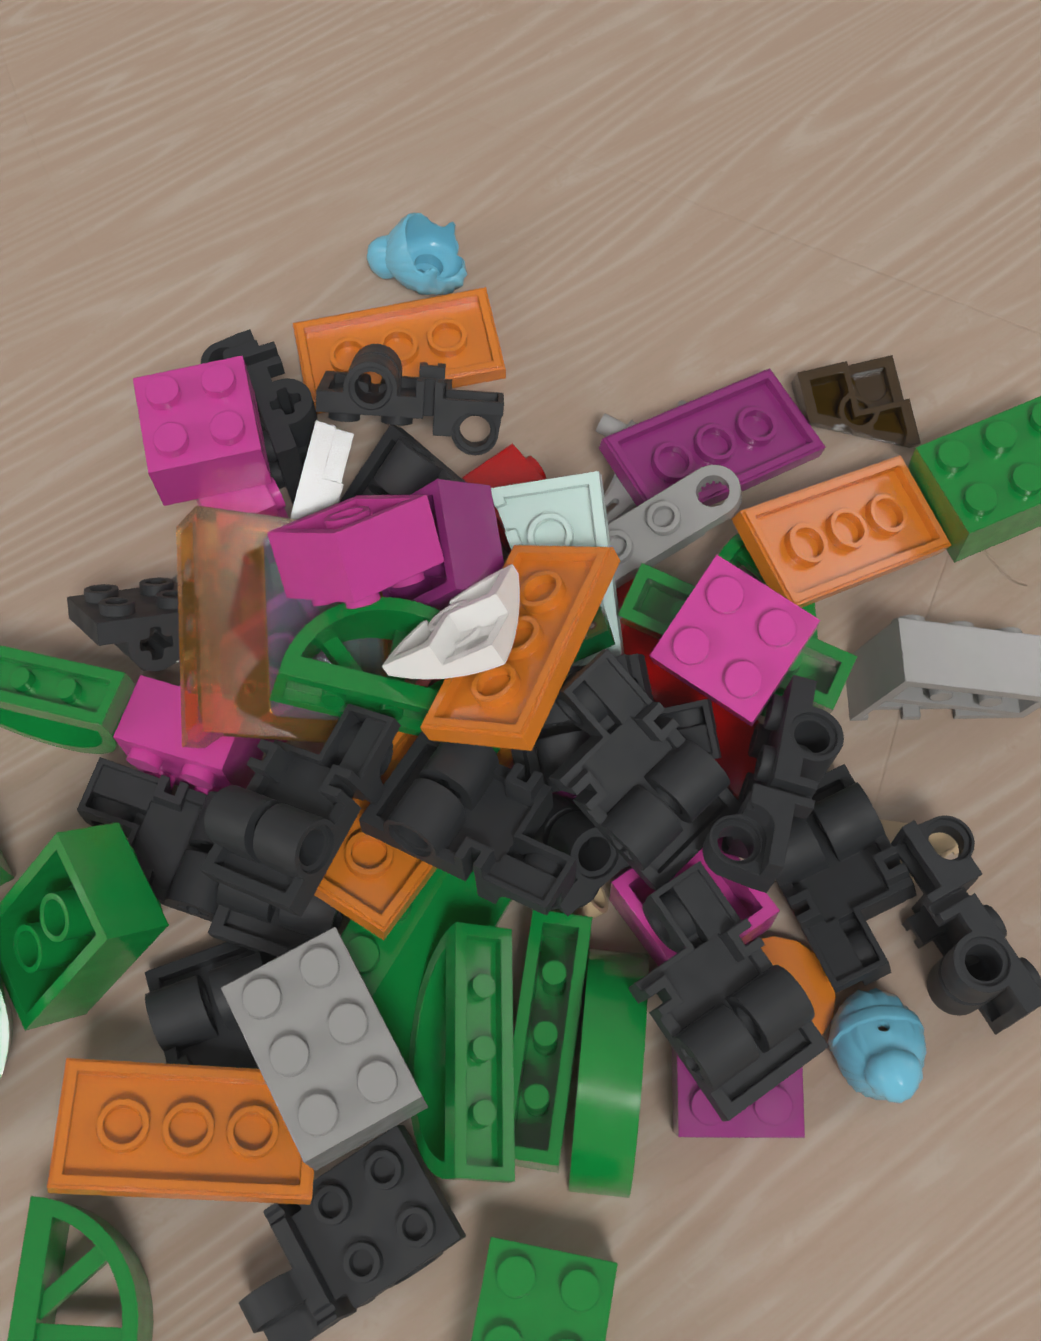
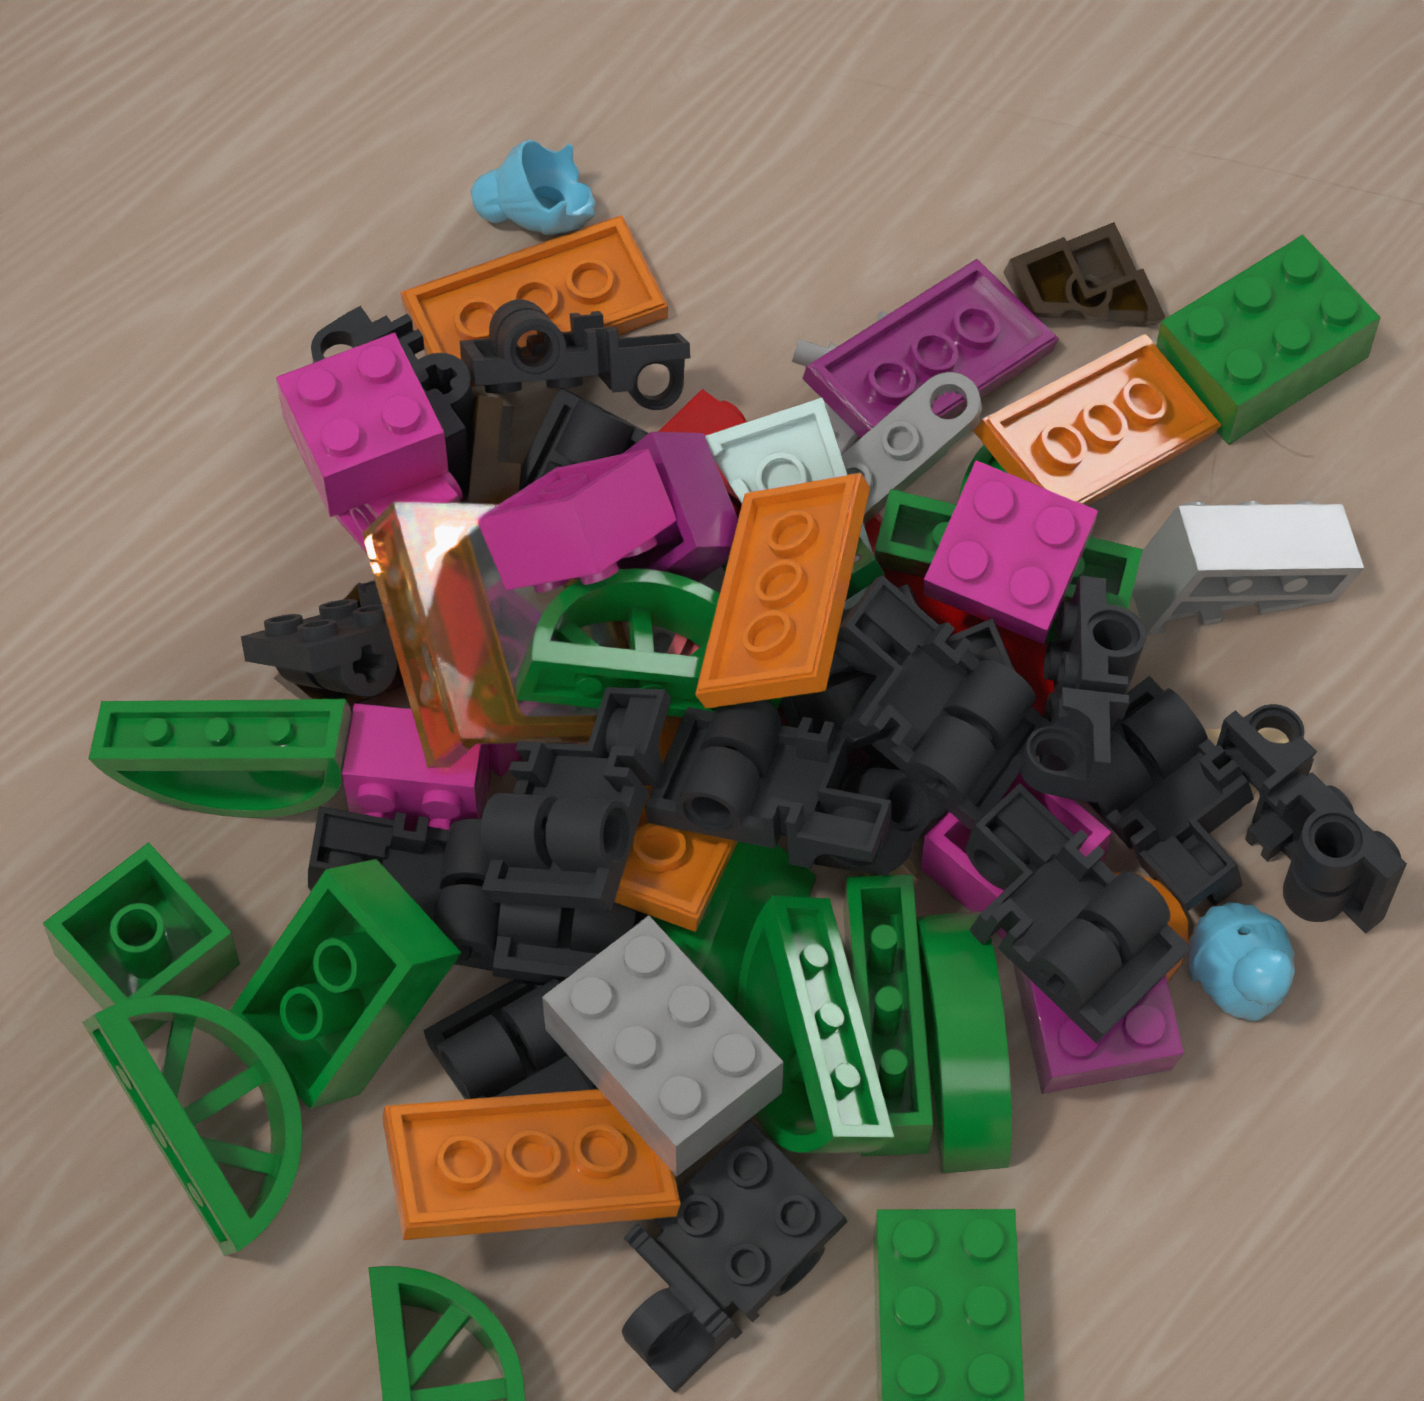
camera: 15 degrees left, 5 degrees down
white brick [382,564,520,679] -> none

